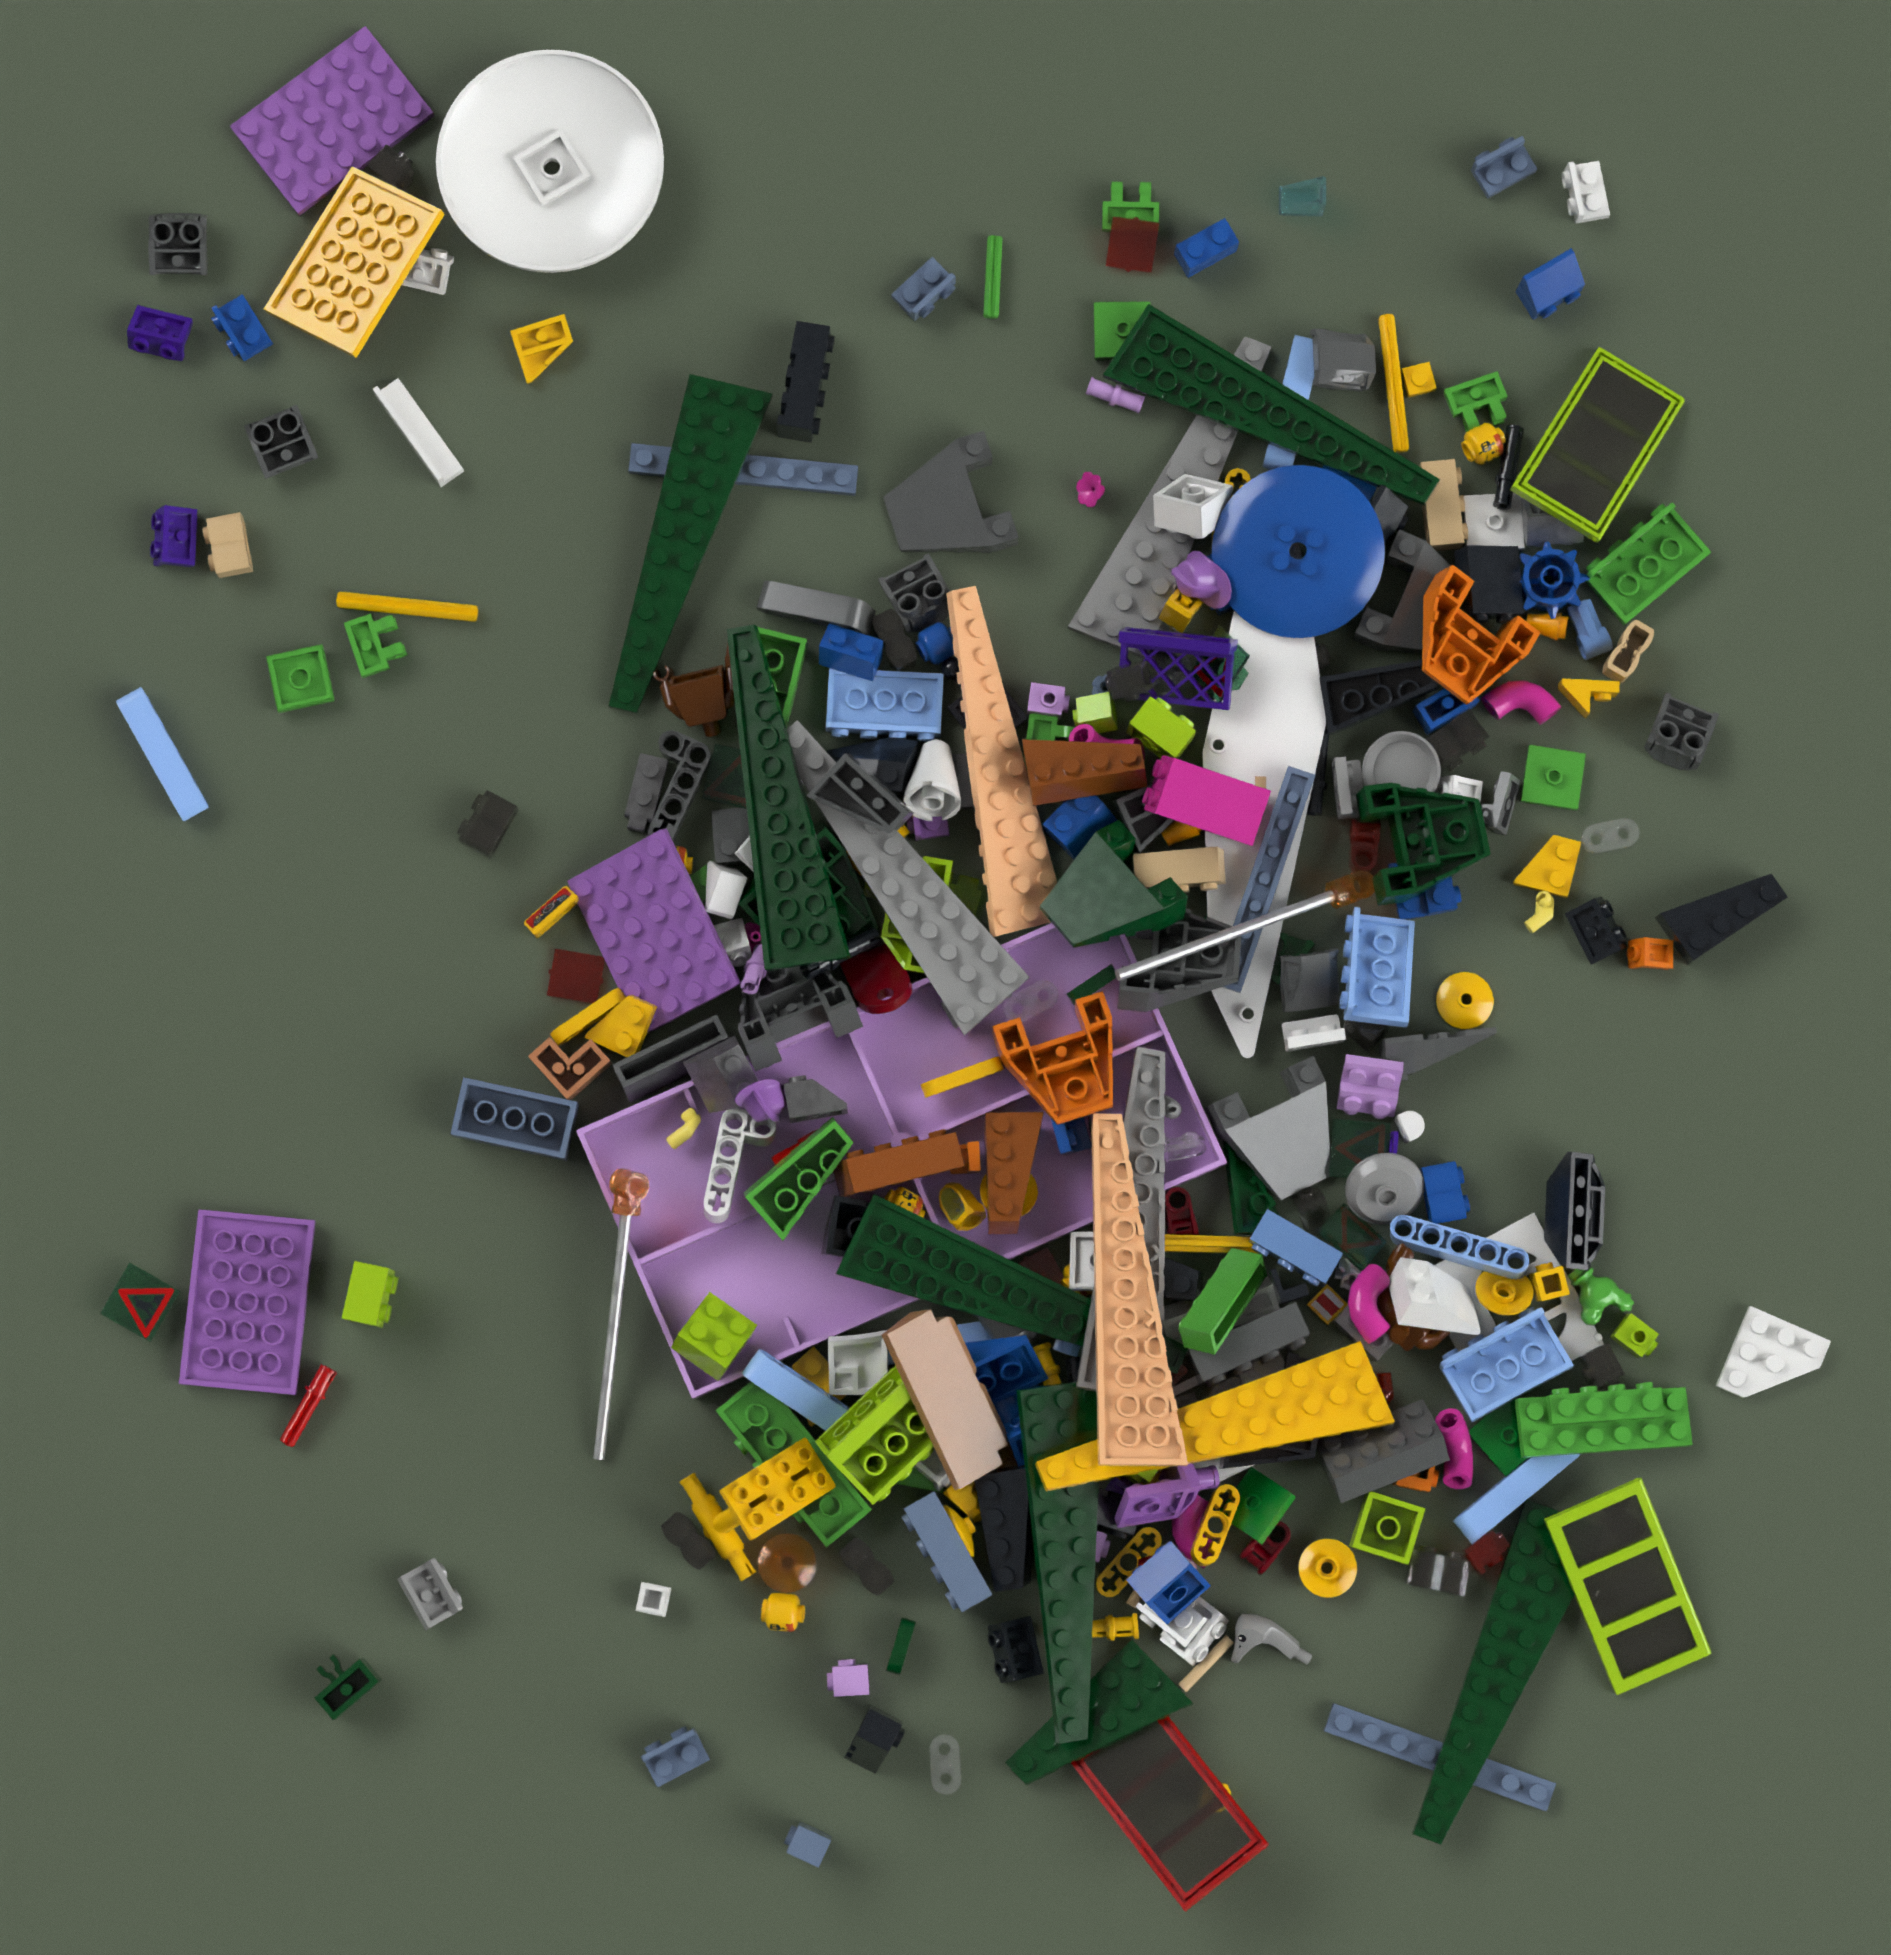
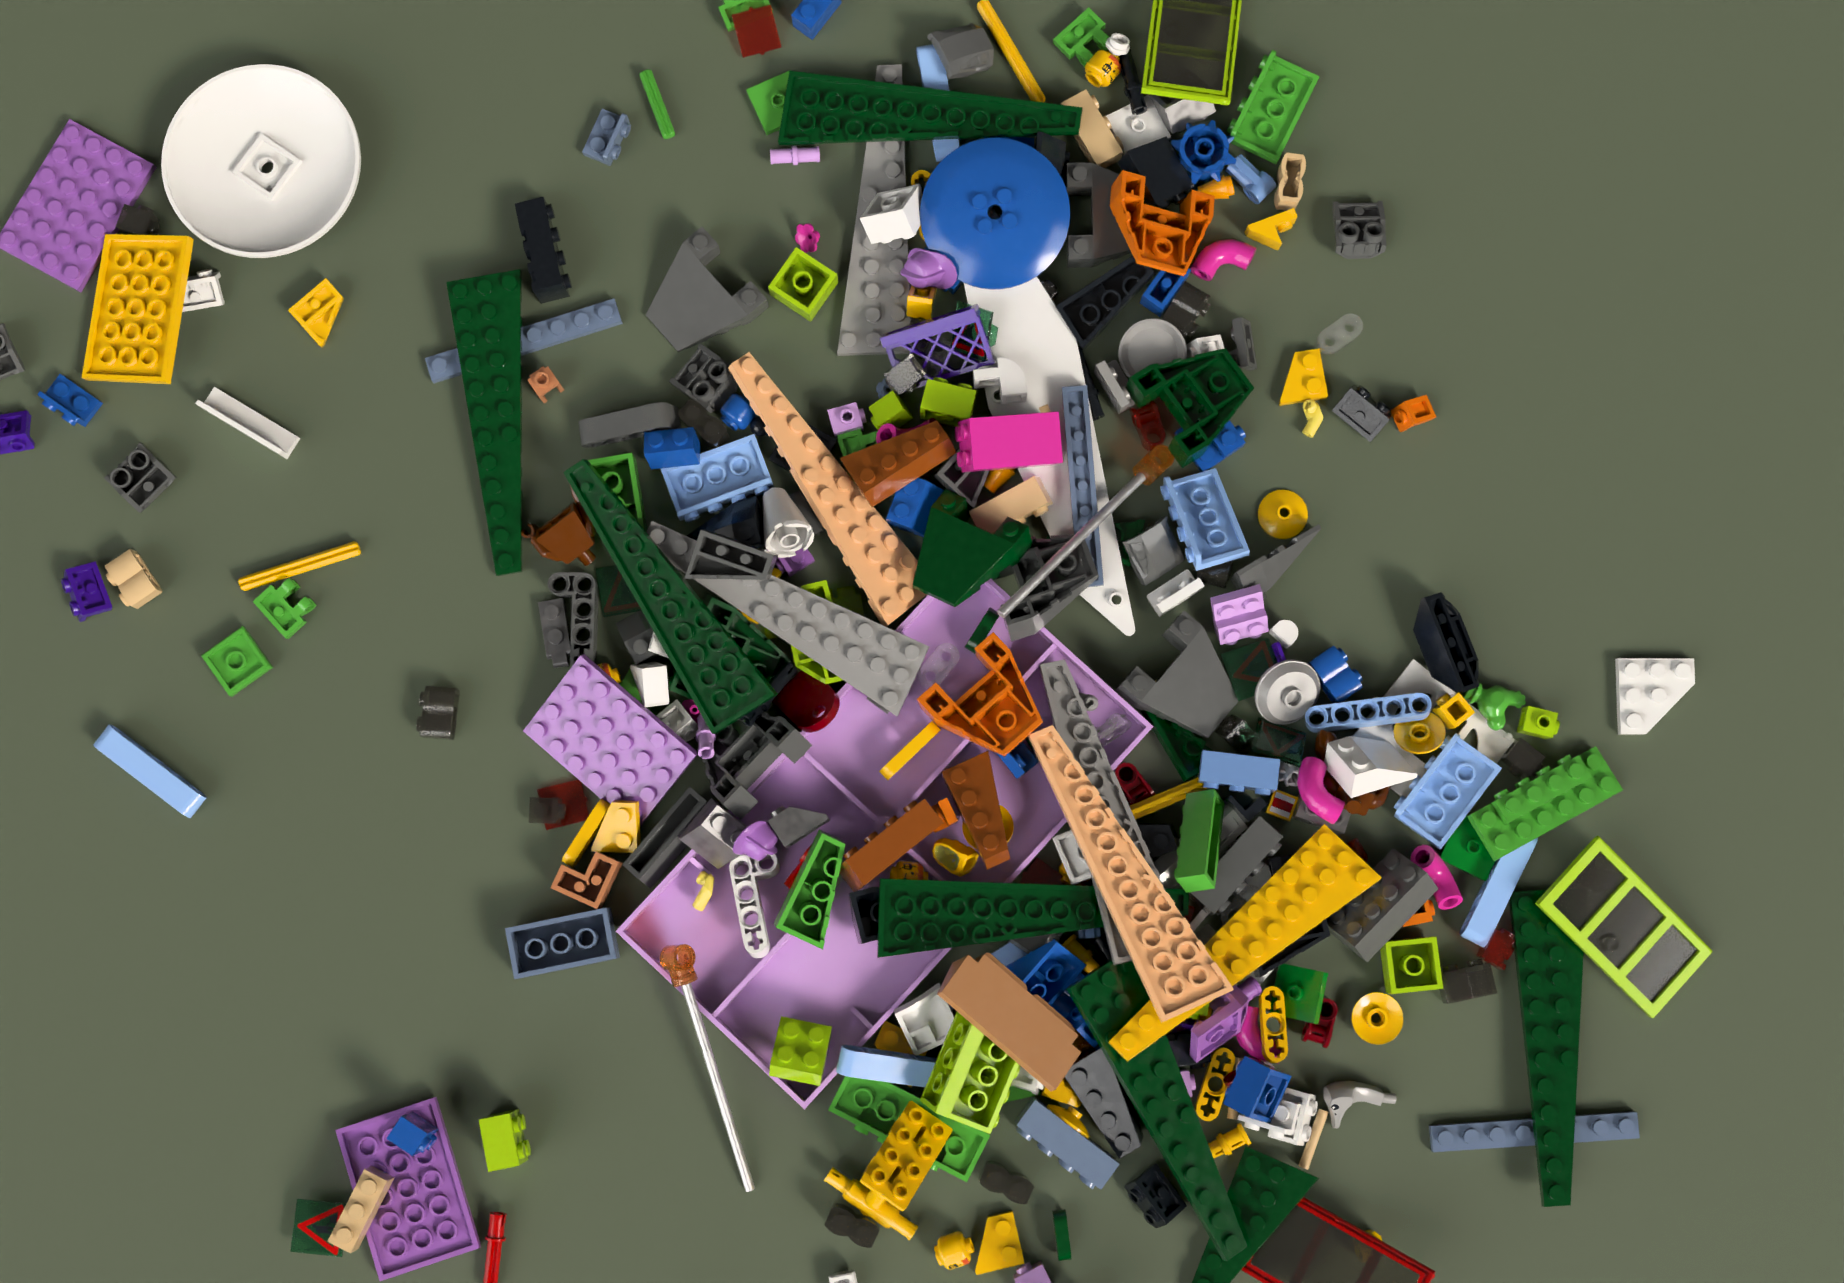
camera: 15 degrees left, 0 degrees up
slope [524,886,579,939] -> none
clear orange dish [758,1534,817,1593] -> none
yellow plate [1401,362,1437,398] -> none
bright green plate [1520,745,1586,811] -> none
black wedge [1655,873,1788,965] -> none
none -> tan brick [327,1166,395,1253]
none -> blue brick [386,1112,439,1156]
none -> nougat window [528,366,564,403]
none -> clear smoke bracket [529,797,566,824]
none -> lime brick [768,247,838,322]
none -> white brick [973,358,1027,405]
none -> yellow wing [975,1211,1025,1275]
none -> white plate [1105,33,1130,56]

